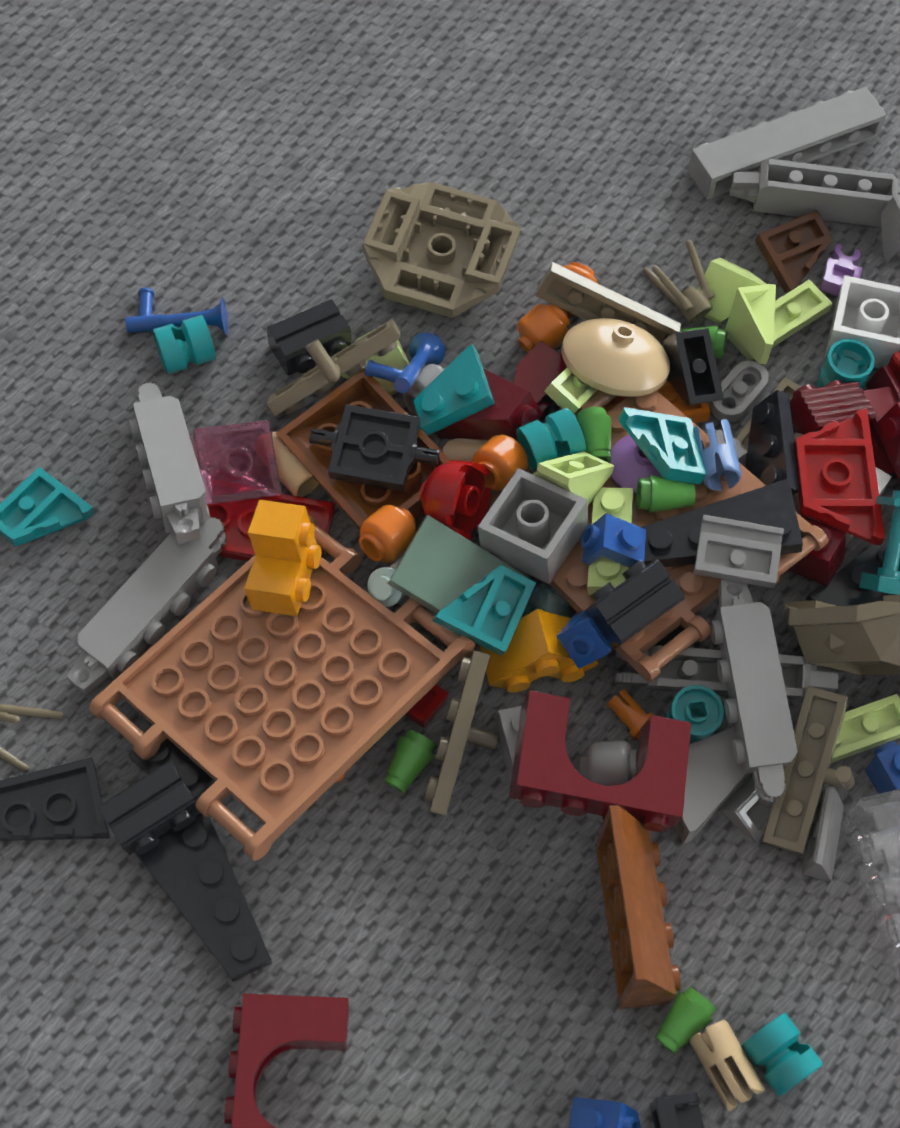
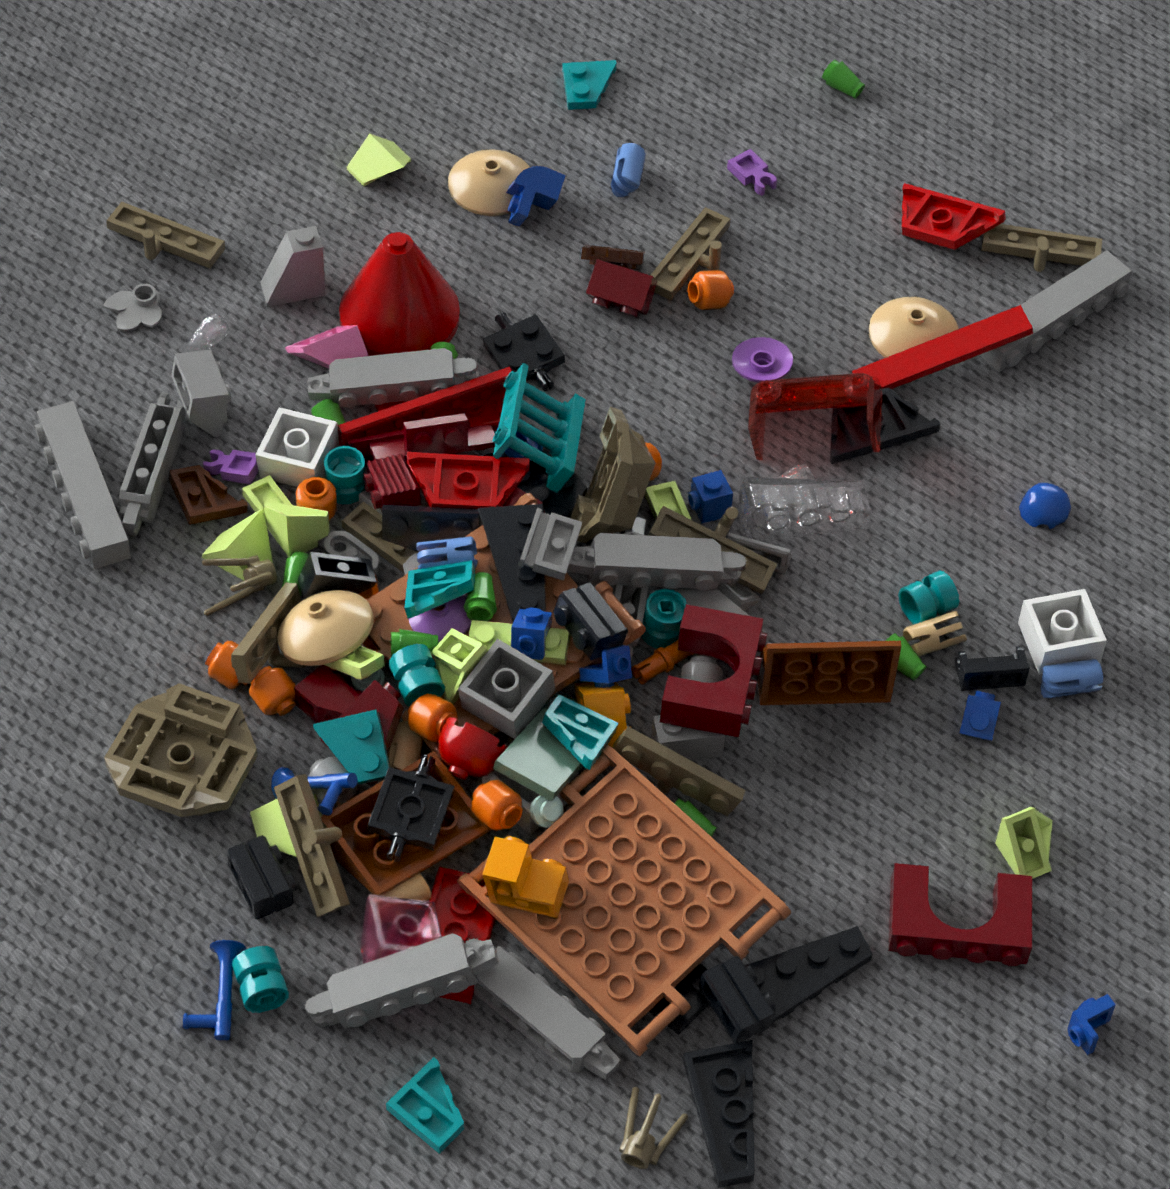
camera: 85 degrees left, 10 degrees down
none -> orange head [296,477,337,520]

